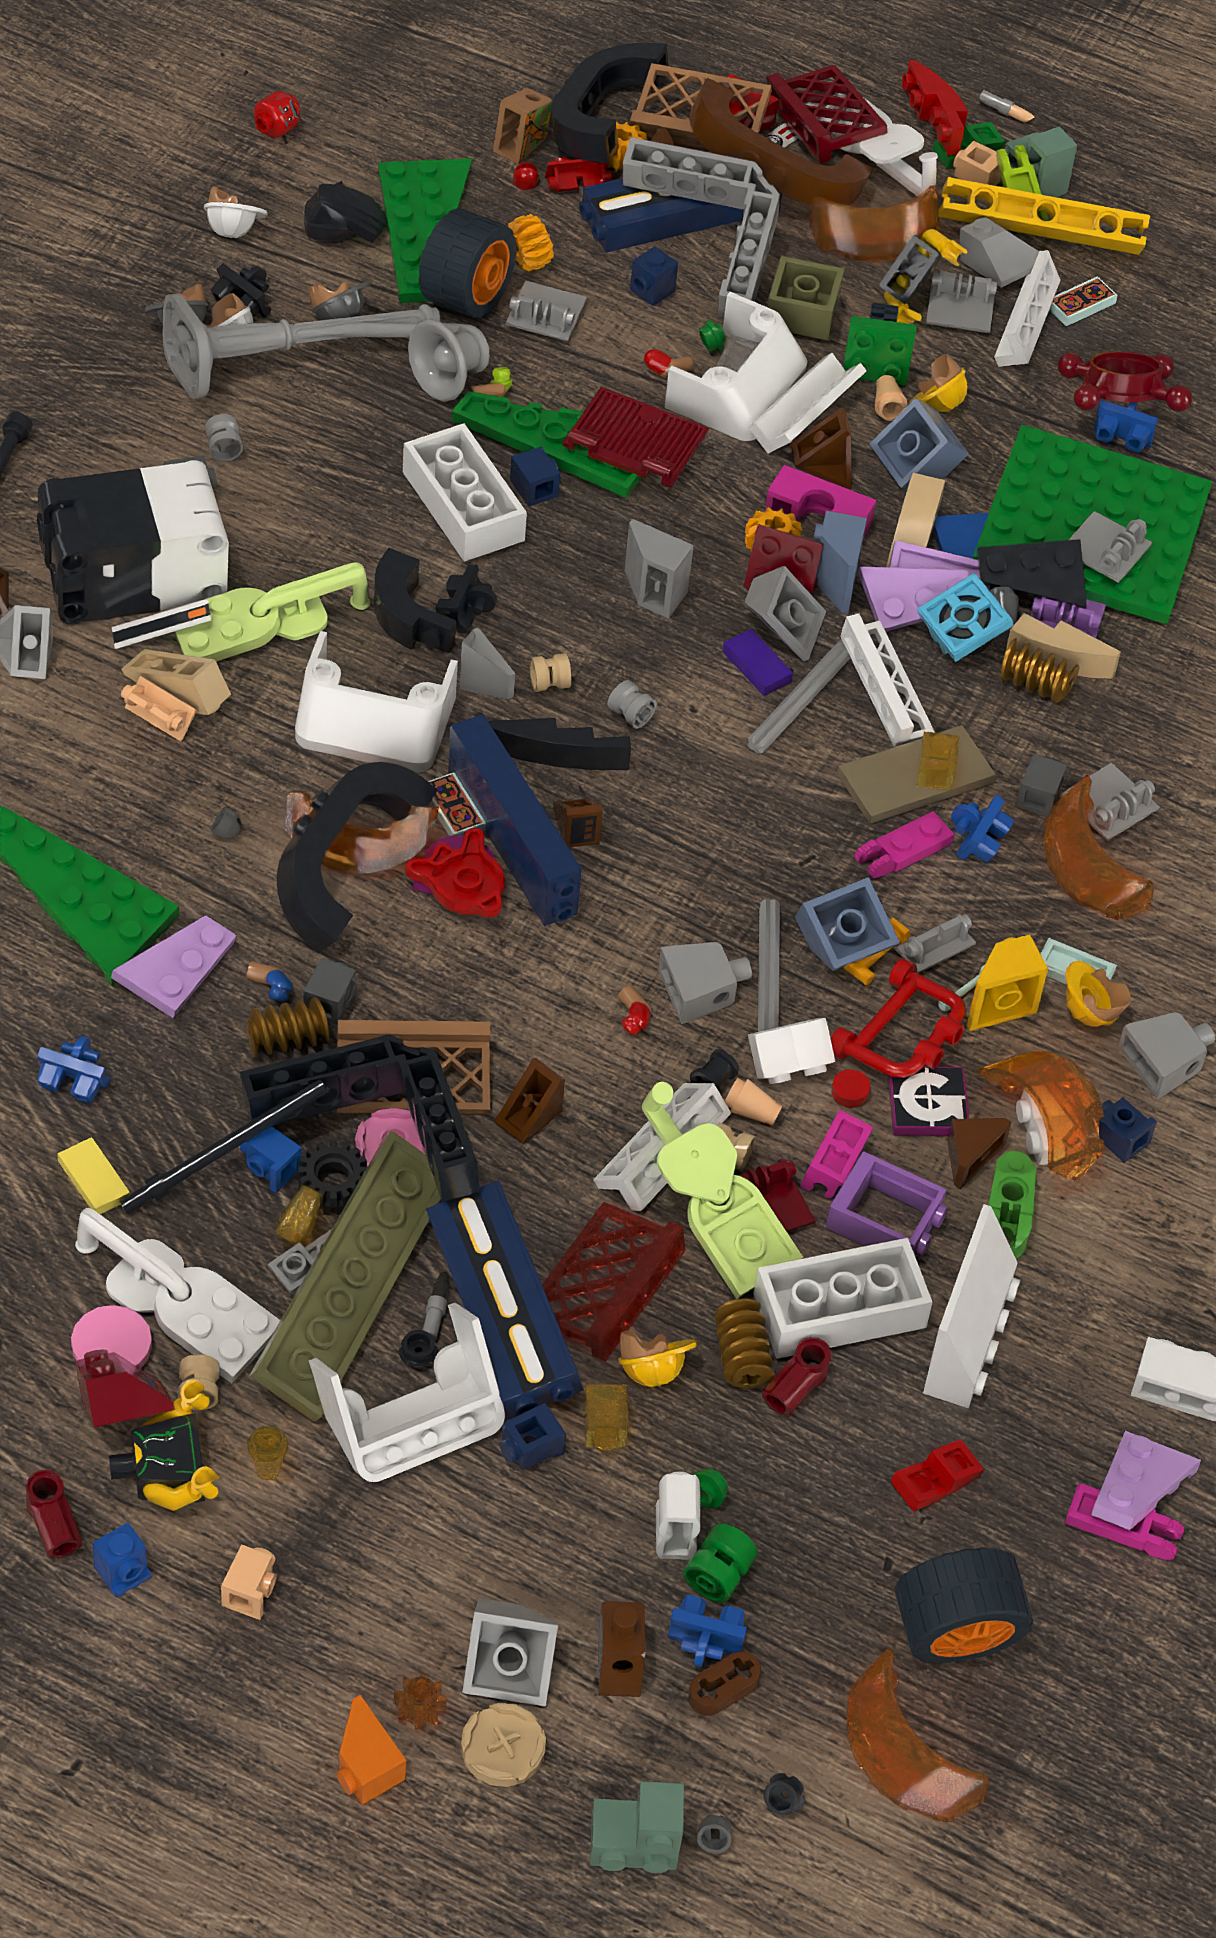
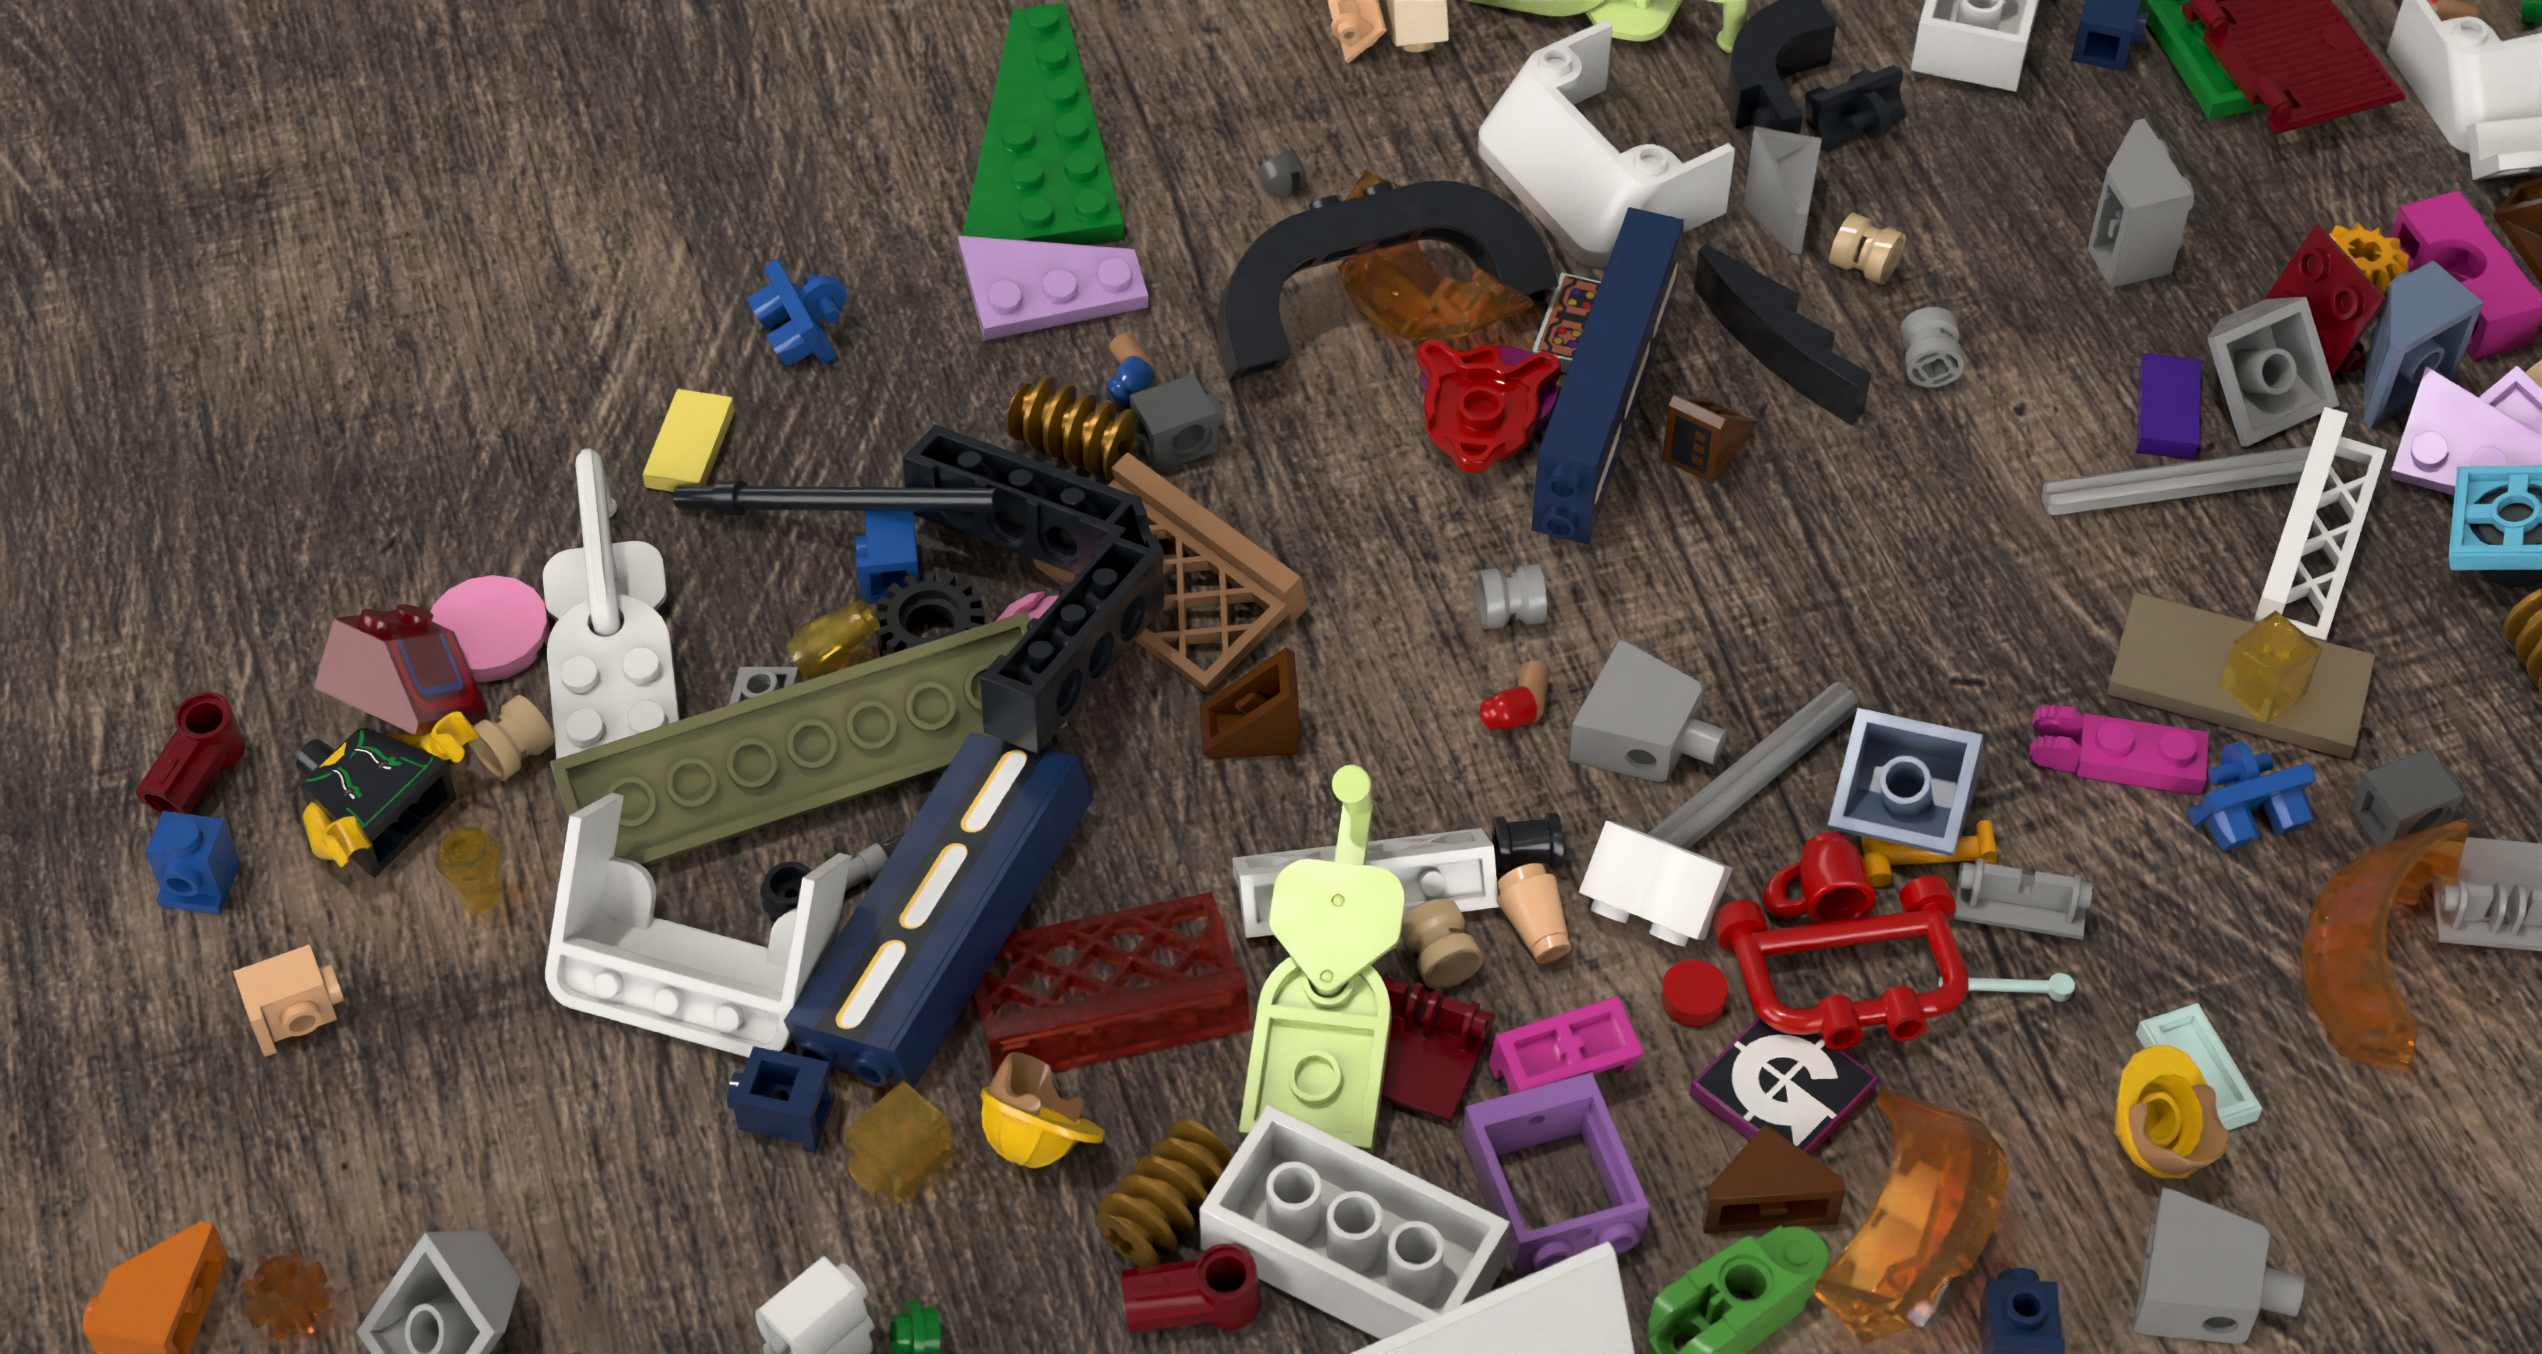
camera: 50 degrees right, 0 degrees up
yellow slope [967,934,1048,1031] -> none
none -> light grey wheel [1477,564,1547,630]
none -> red piece [1762,832,1876,924]

